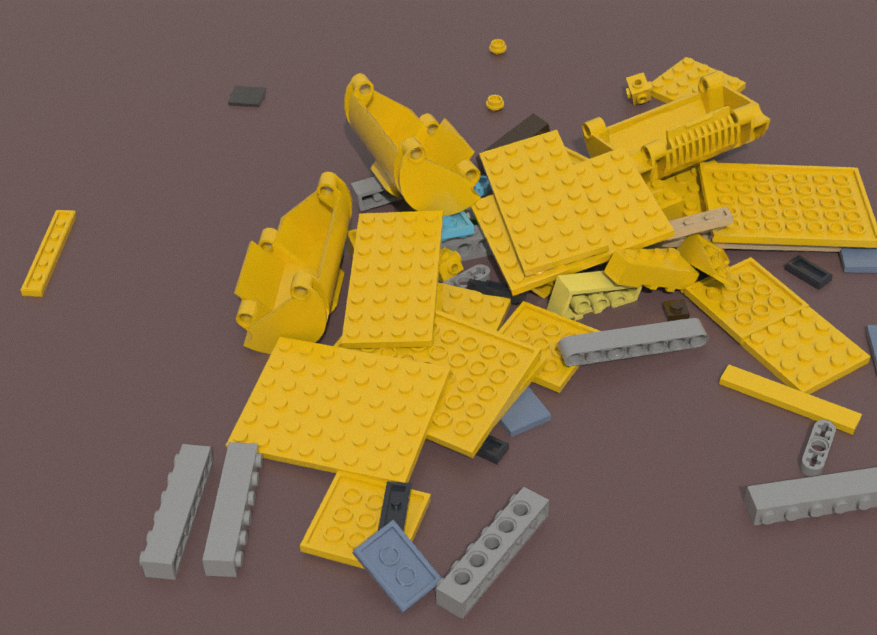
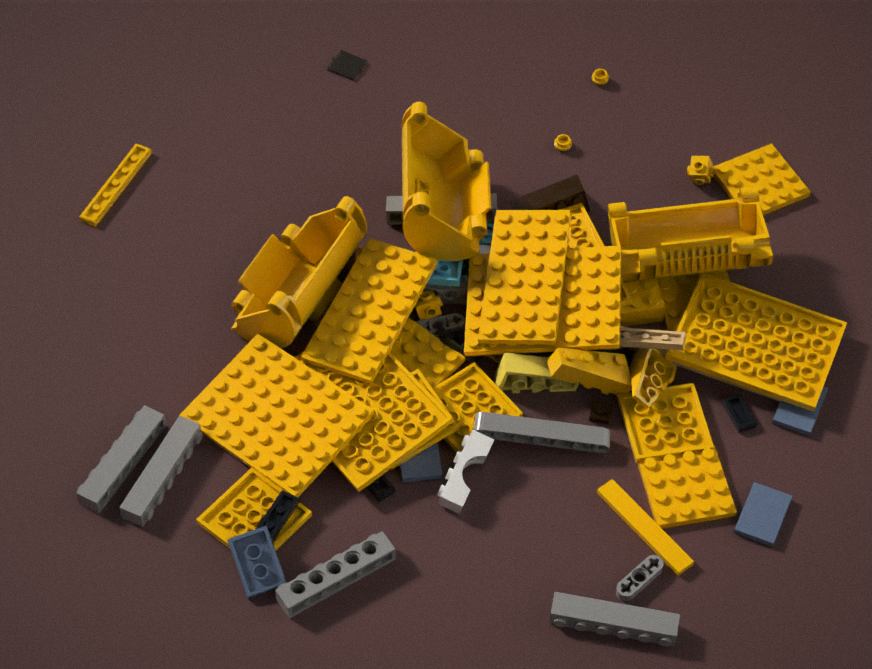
camera: 20 degrees right, 10 degrees up
none -> white arch [437,430,494,514]

